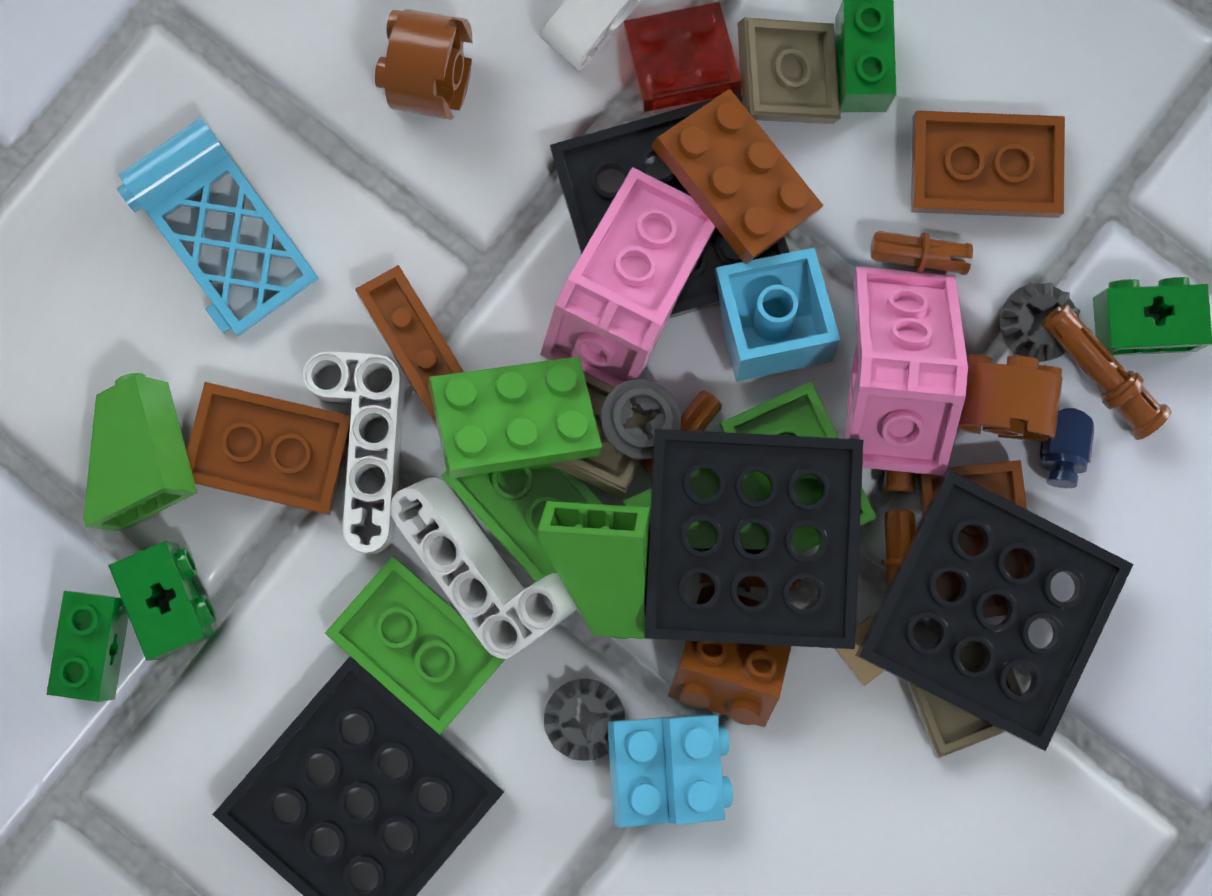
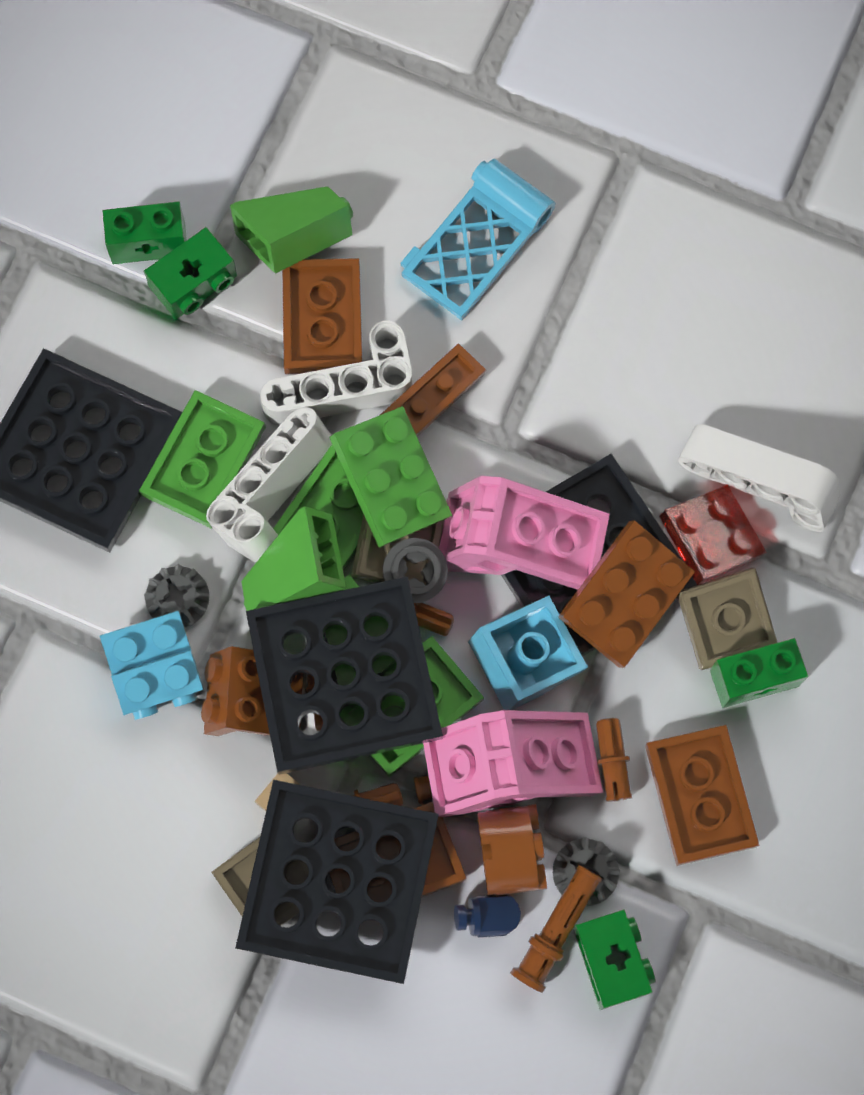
camera: 75 degrees right, 10 degrees down
dark orange brick [375,9,473,120] -> none

